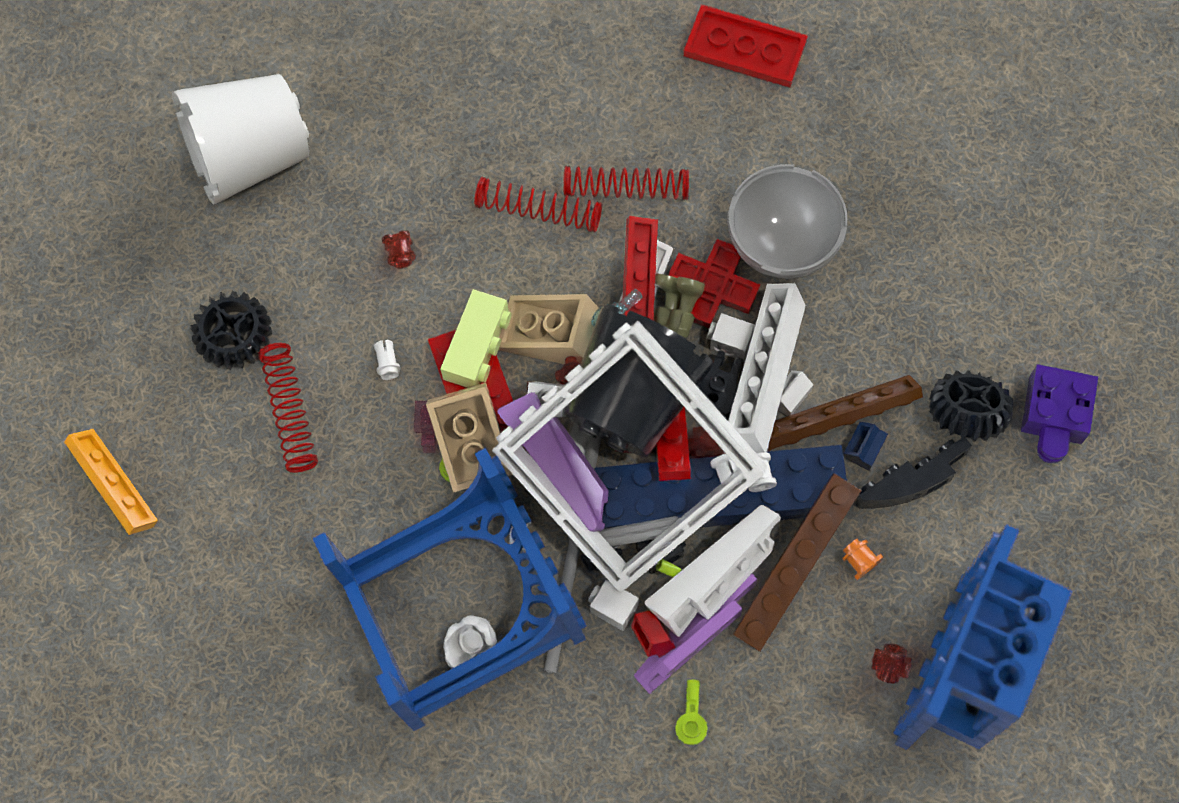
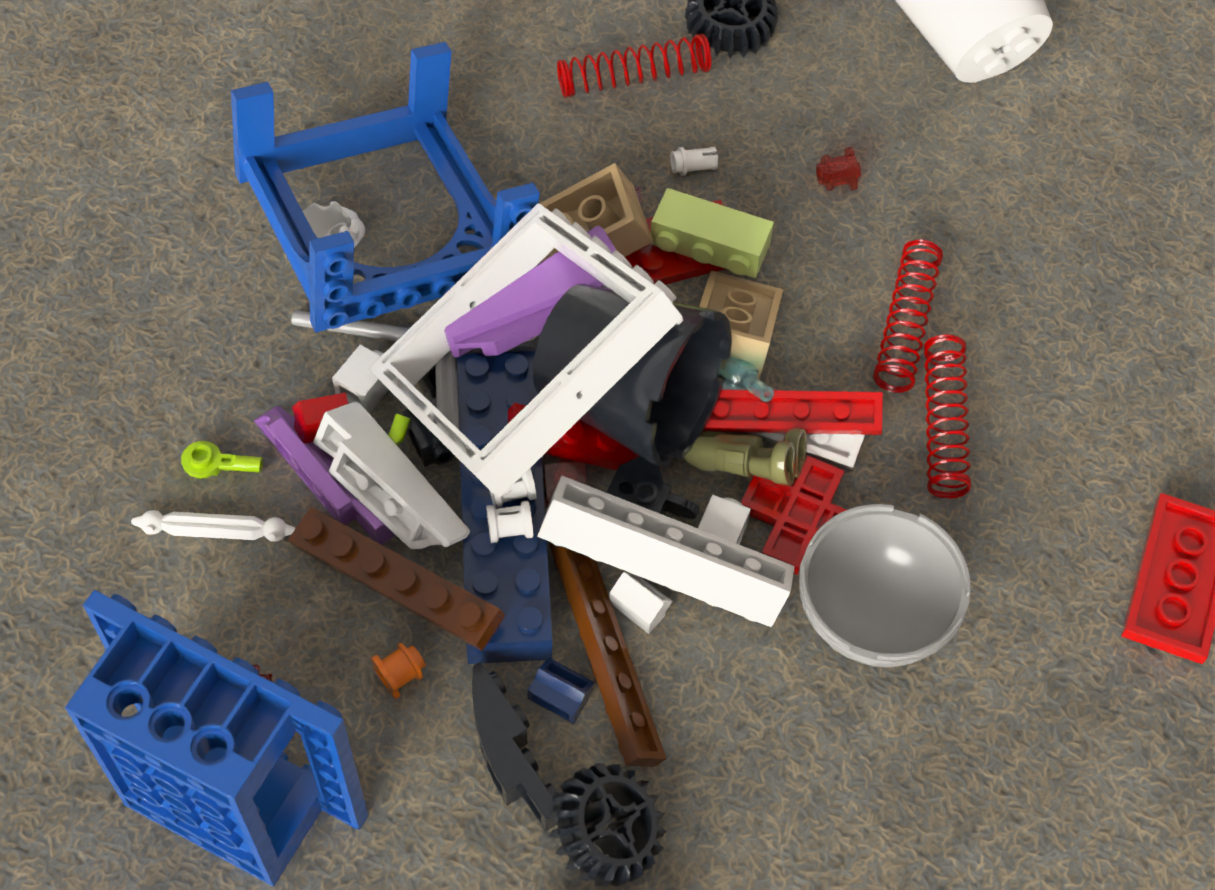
camera: 85 degrees right, 10 degrees down
none -> white wheel [131,510,296,542]

